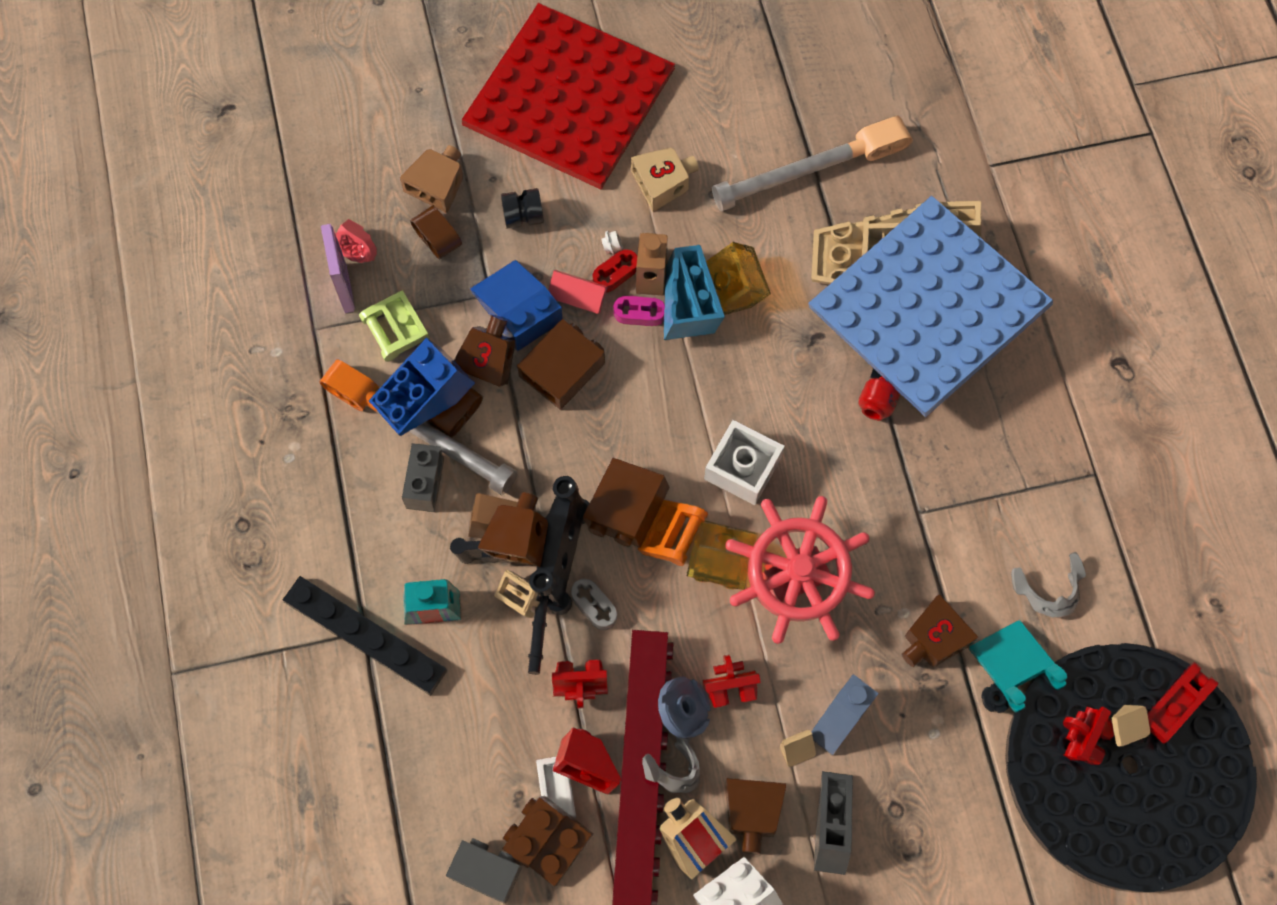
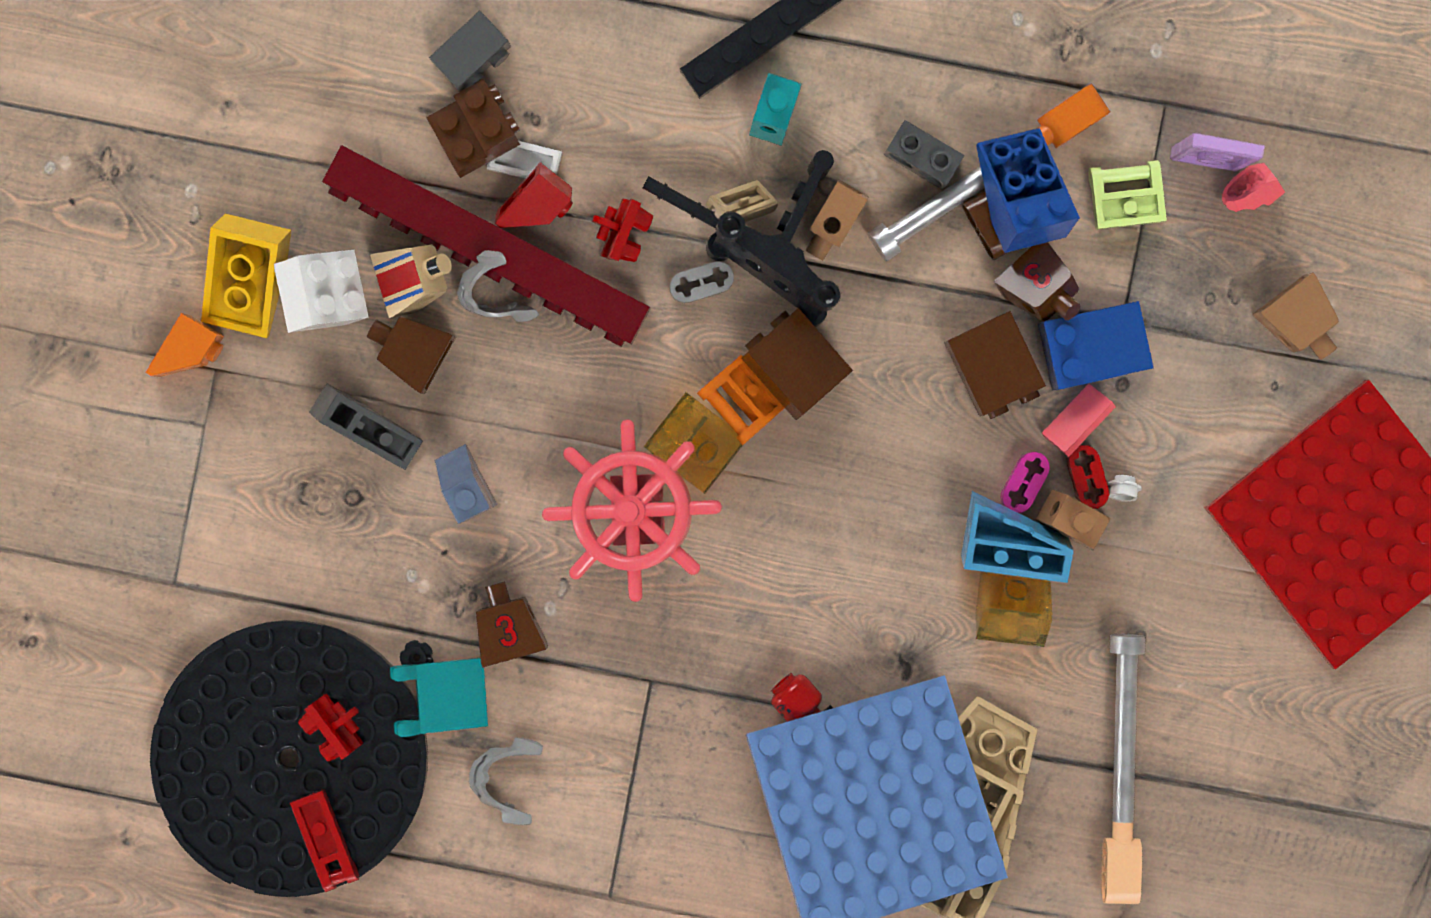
camera: 120 degrees right, 20 degrees up
reddish brown beam [410,205,462,260] -> none
reddish brown torso [478,492,548,567] -> none
black wheel [501,188,544,229] -> none
tan torso [631,148,699,212] -> none
sand blue plate [658,676,711,739] -> none
red hips [702,655,761,708] -> none
white brick [704,420,784,505] -> none
tan slope [780,730,816,767] -> none
tan slope [1112,705,1150,746] -> none

